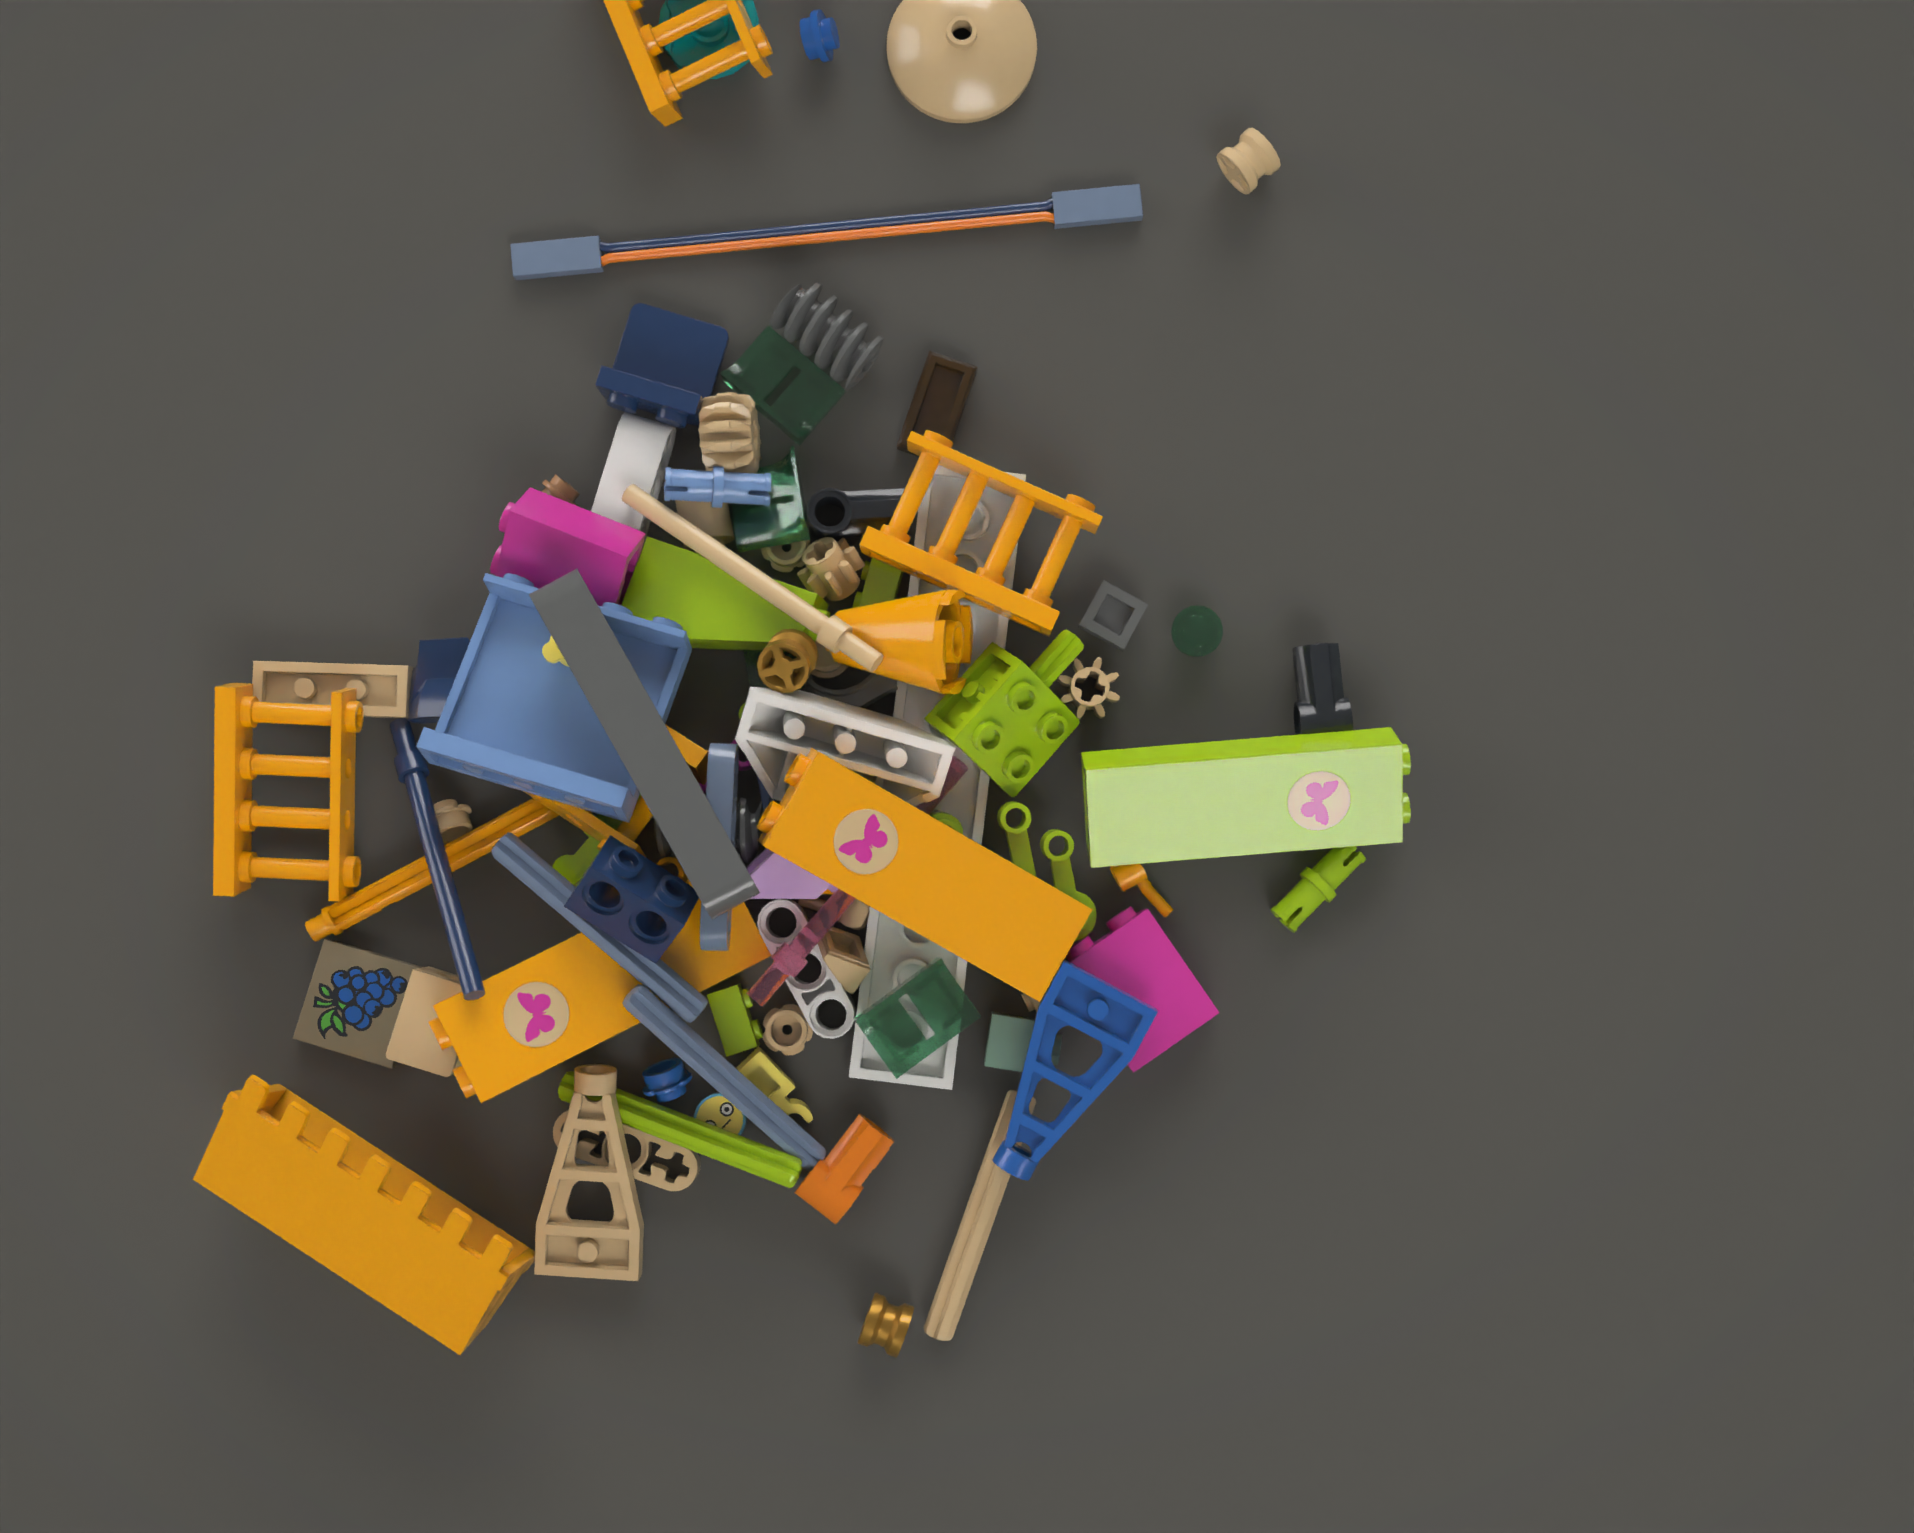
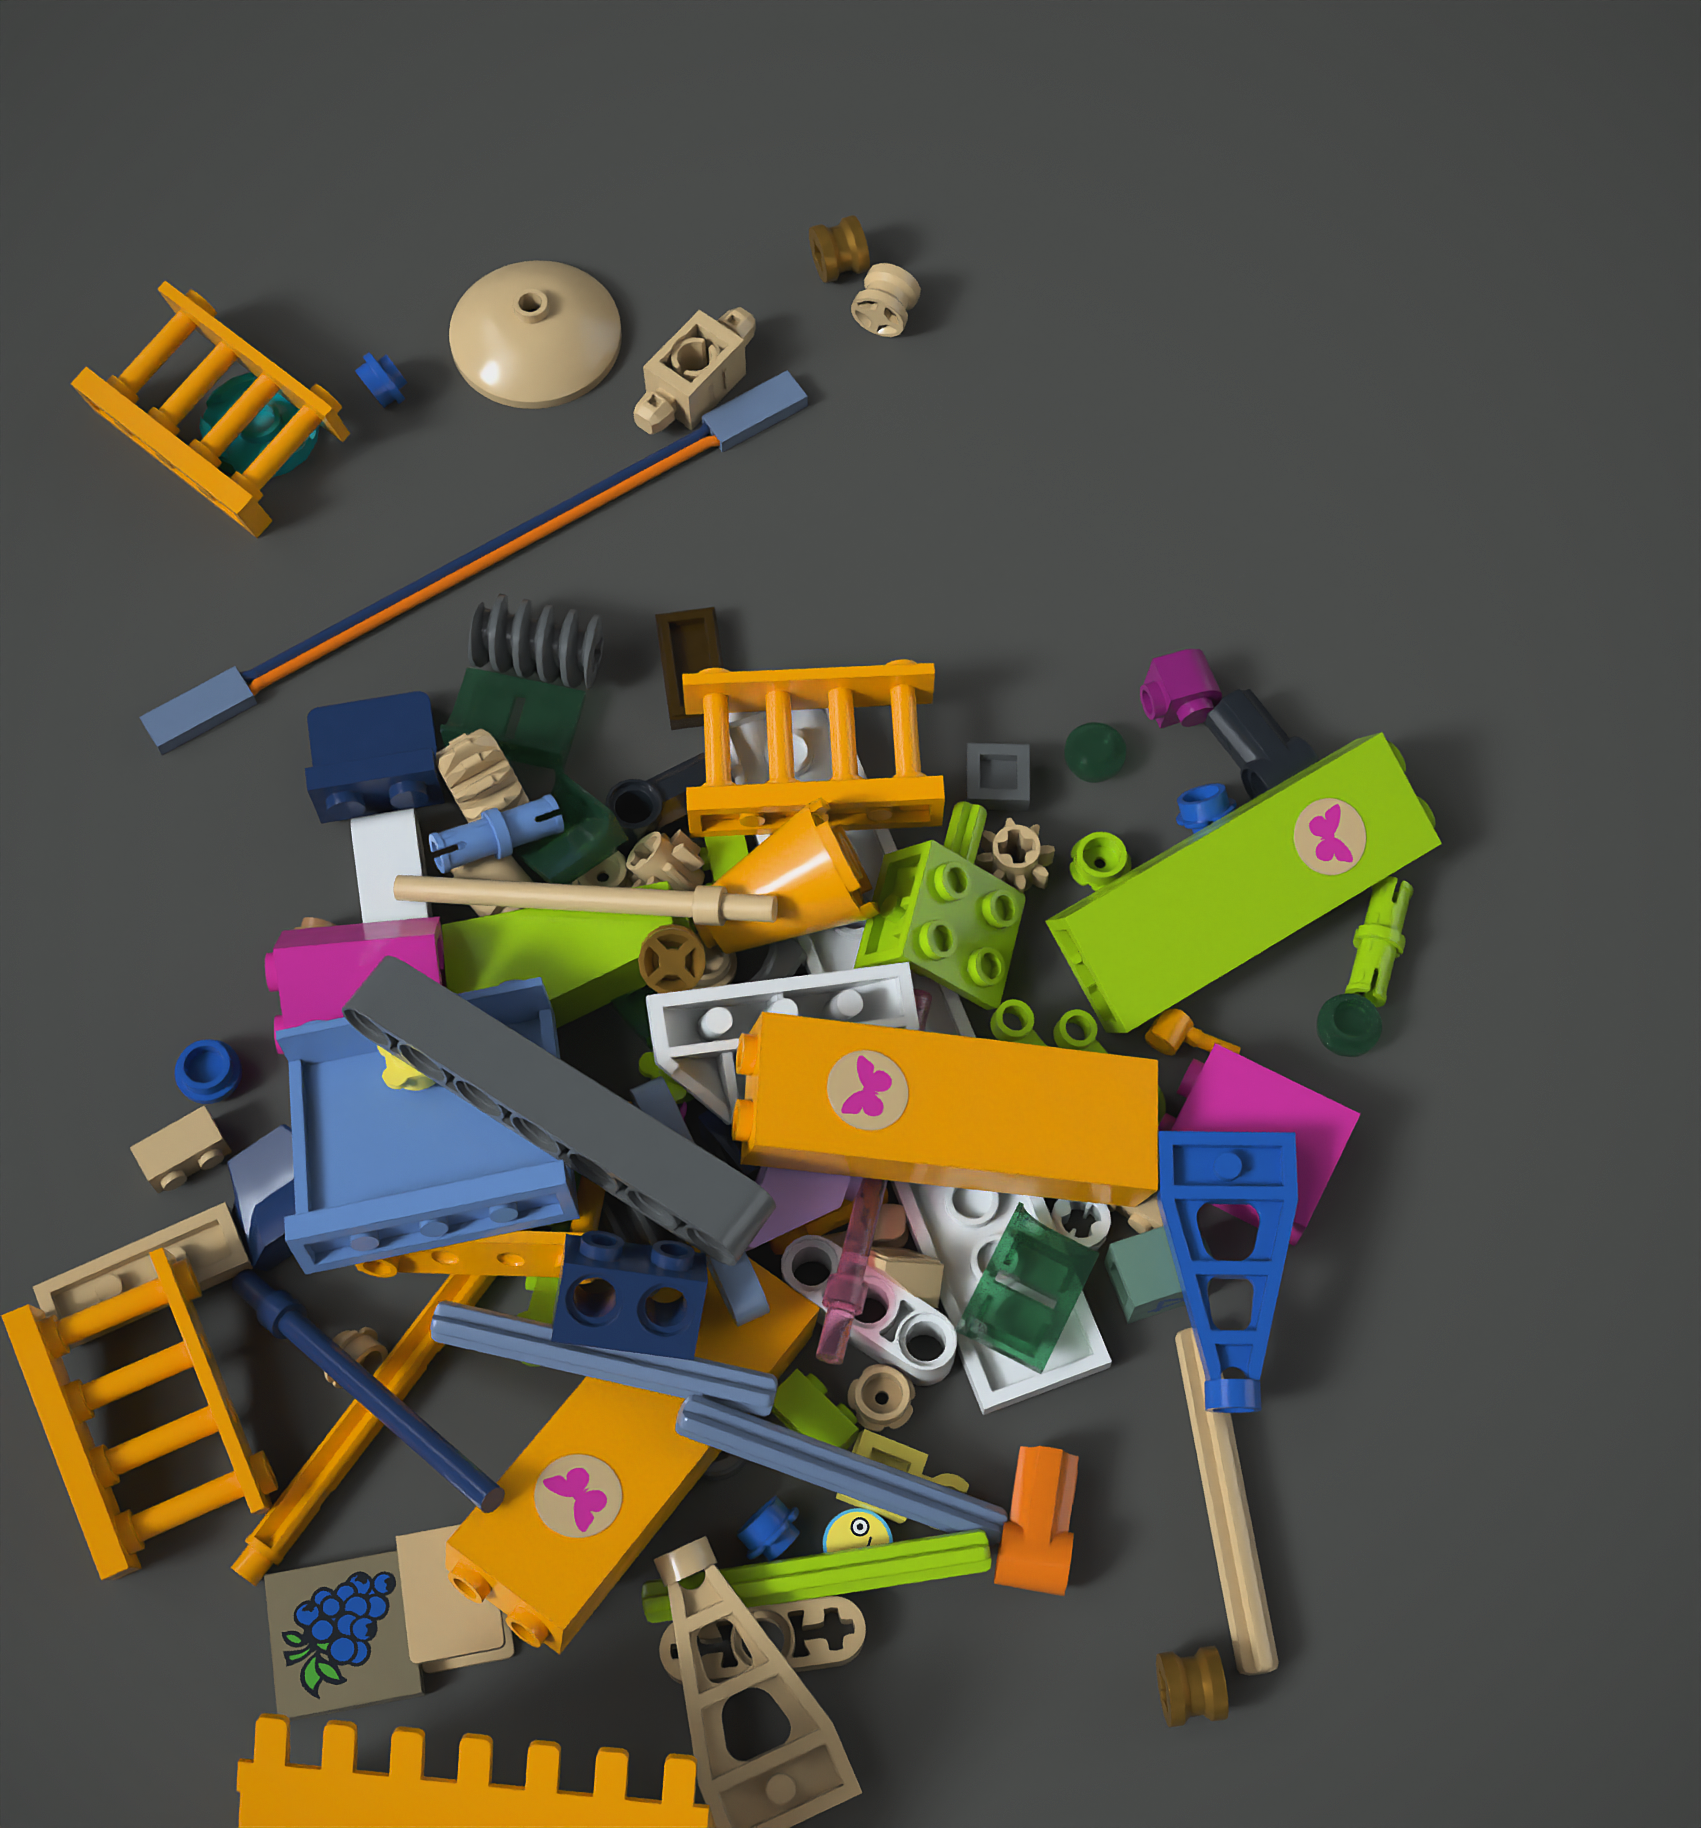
camera: 25 degrees left, 20 degrees down
none -> tan piece [130,1106,232,1193]
none -> blue plate [175,1039,242,1104]
none -> tan piece [634,307,756,434]
none -> pearl gold wheel [809,215,870,283]
none -> white bush [1051,1199,1111,1257]
none -> lime plate [1069,832,1131,891]
none -> magenta plate [1140,649,1222,729]
none -> blue plate [1176,783,1237,834]
none -> clear green plate [1316,994,1382,1057]

